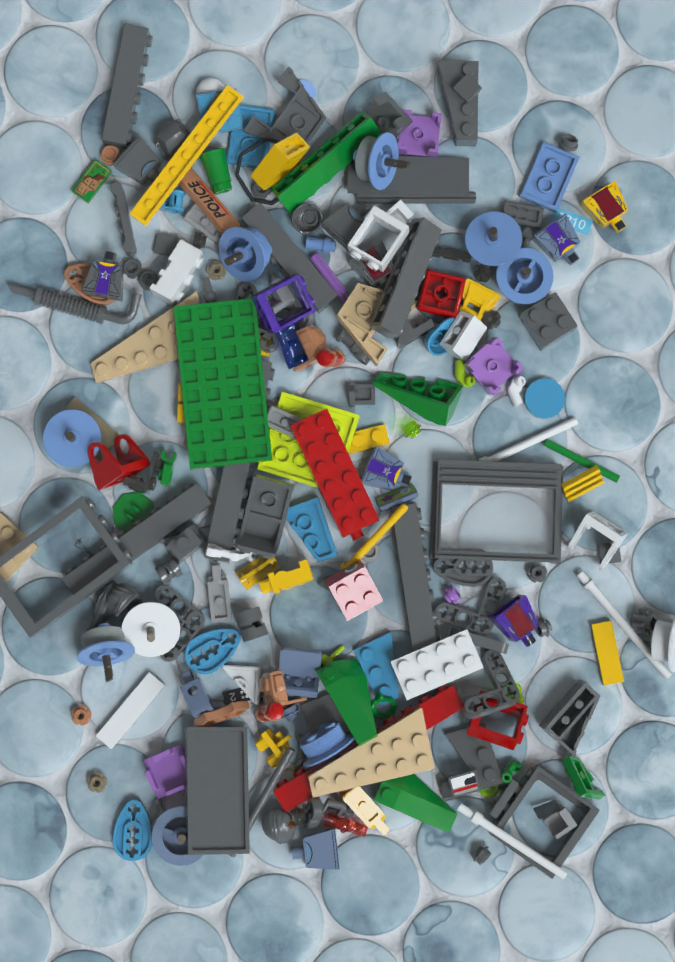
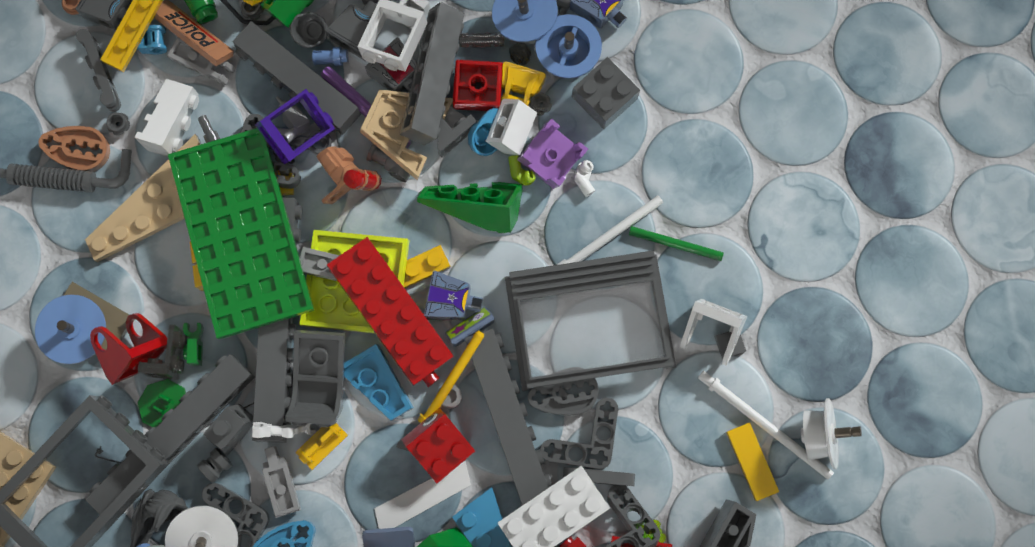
camera: 10 degrees left, 5 degrees down
tile [72,159,112,204] -> none
torso [82,251,124,302] -> none
dark grey plate [139,270,159,291] -> none
dark grey tile [153,233,178,257] -> none
clear smoke plate [193,232,207,249] -> none
dark tan plate [206,261,226,281] -> none
medium blue piece [219,227,272,282] -> none
dark grey wheel [234,606,268,642] -> none
yellow hips [258,559,314,595] -> none
clear blue hinge [276,322,309,369] -> none
lime hand [321,645,345,667] -> none
dark grey tile [349,383,375,407] -> none
clear neon green plate [402,420,421,439] -> none
medium lavender plate [443,585,461,604] -> none
torso [488,594,538,647] -> none
dark azure tile [524,378,565,419] -> none
dark grey plate [527,563,547,583] -> none
dark grey plate [535,618,552,637] -> none
yellow tile [561,465,604,502] -> none
dark grey gear [631,609,657,635] -> none
none -> white sticker [374,461,471,529]

